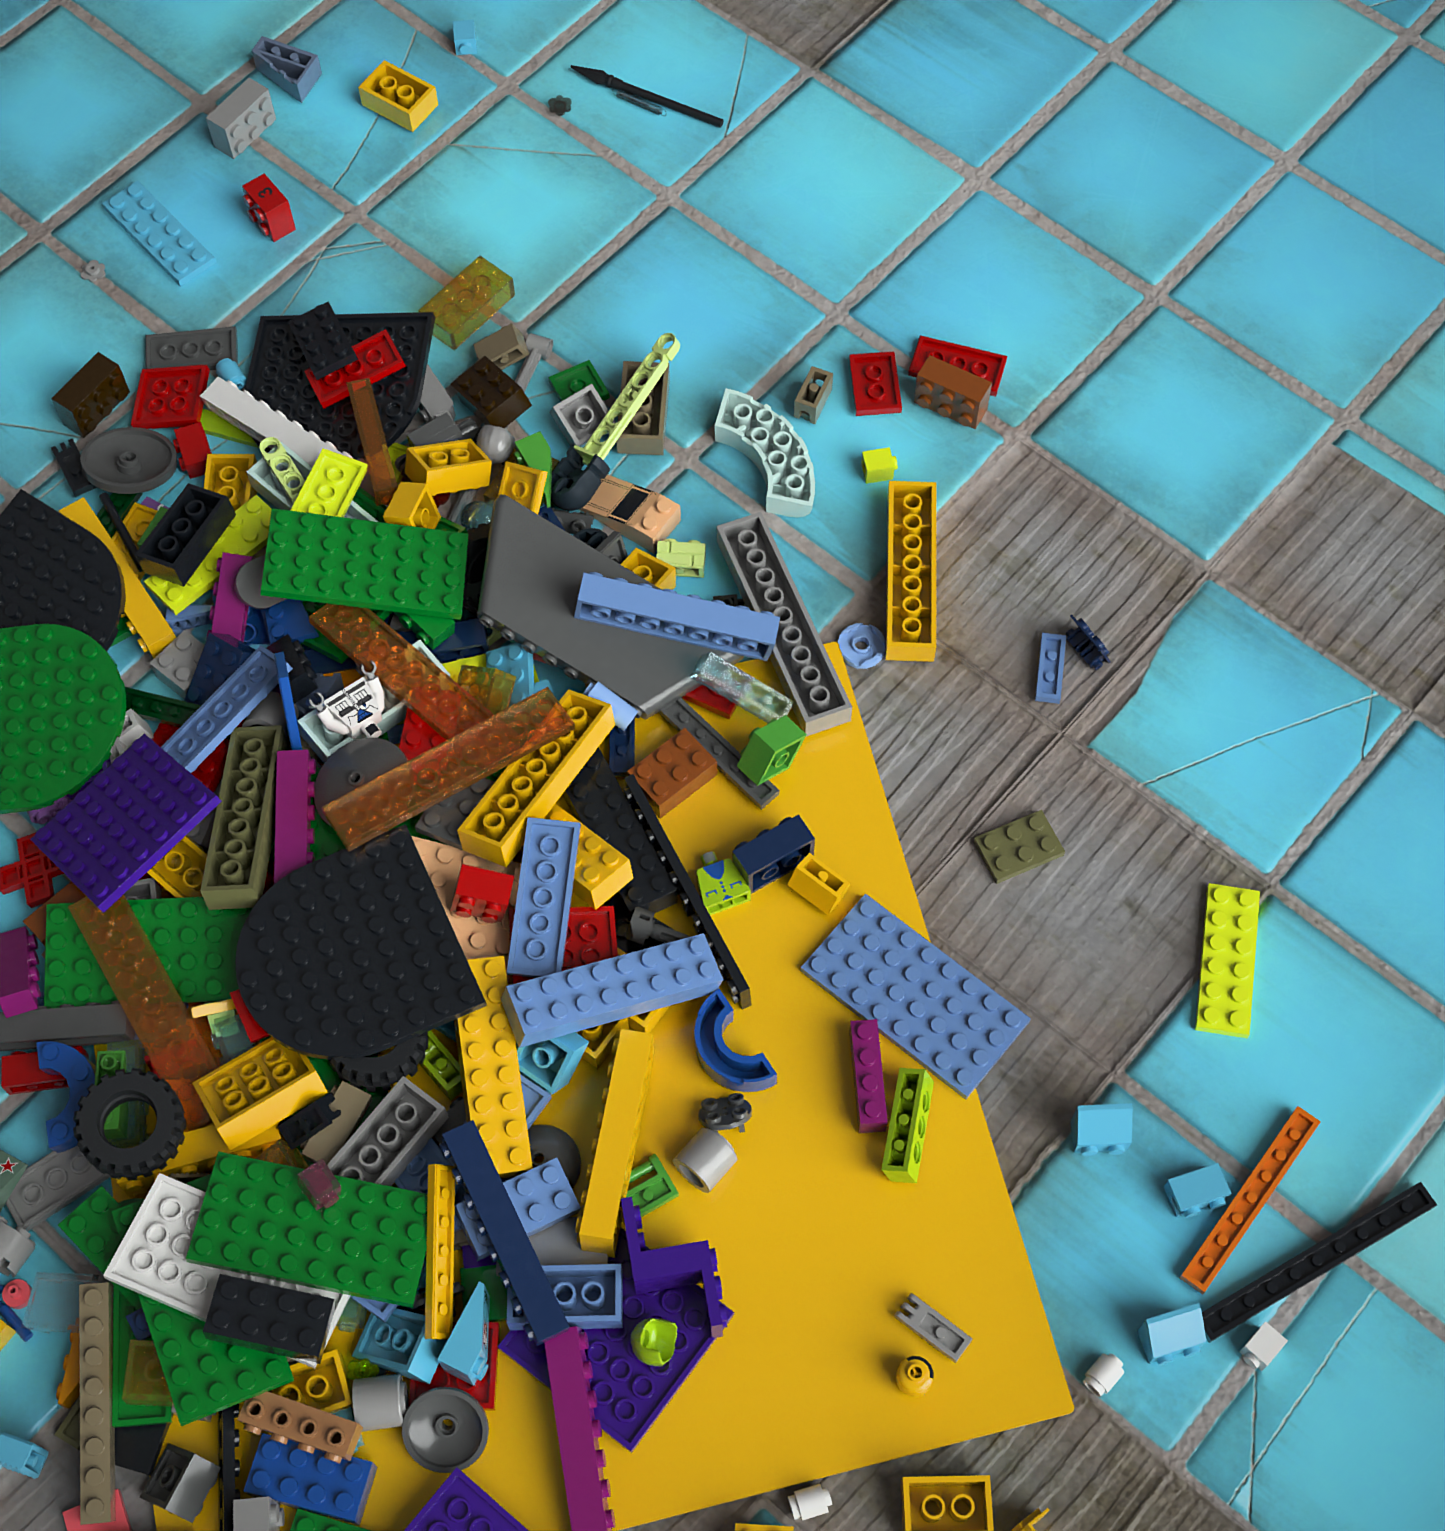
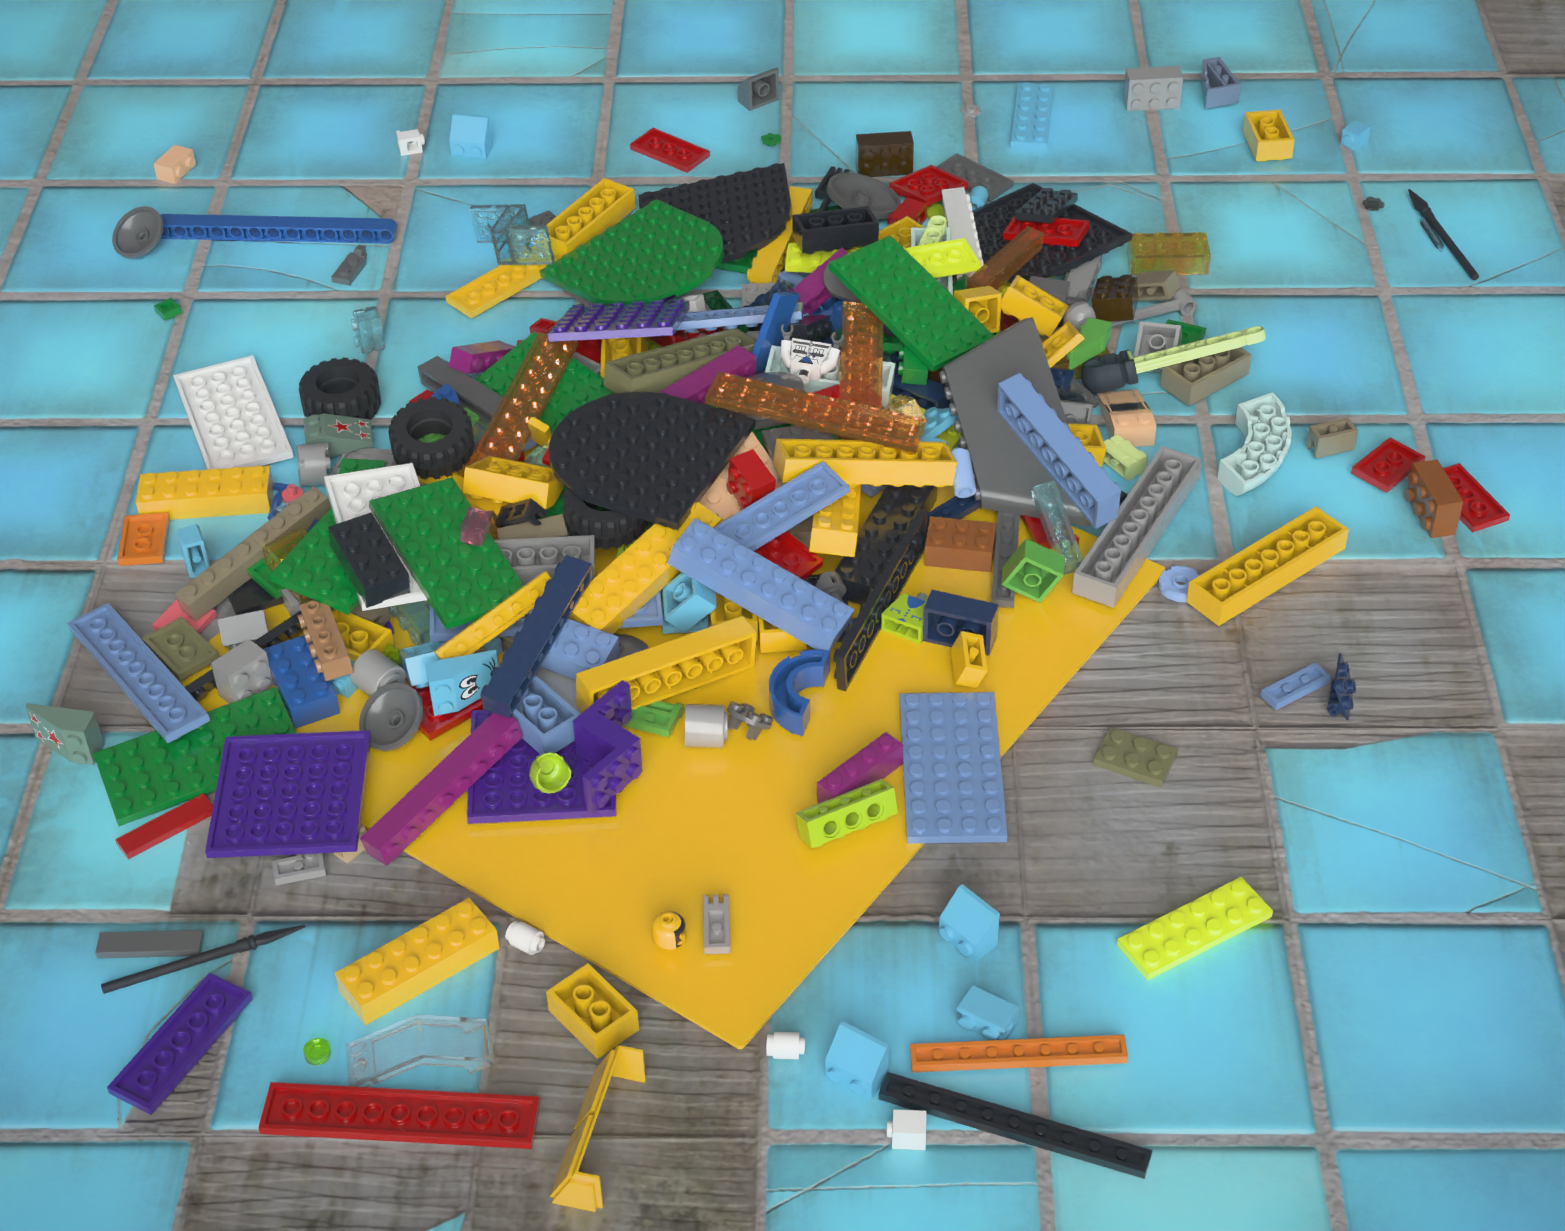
camera: 50 degrees right, 20 degrees down
red brick [242,173,296,242] -> none
neon yellow brick [861,447,898,484] -> none

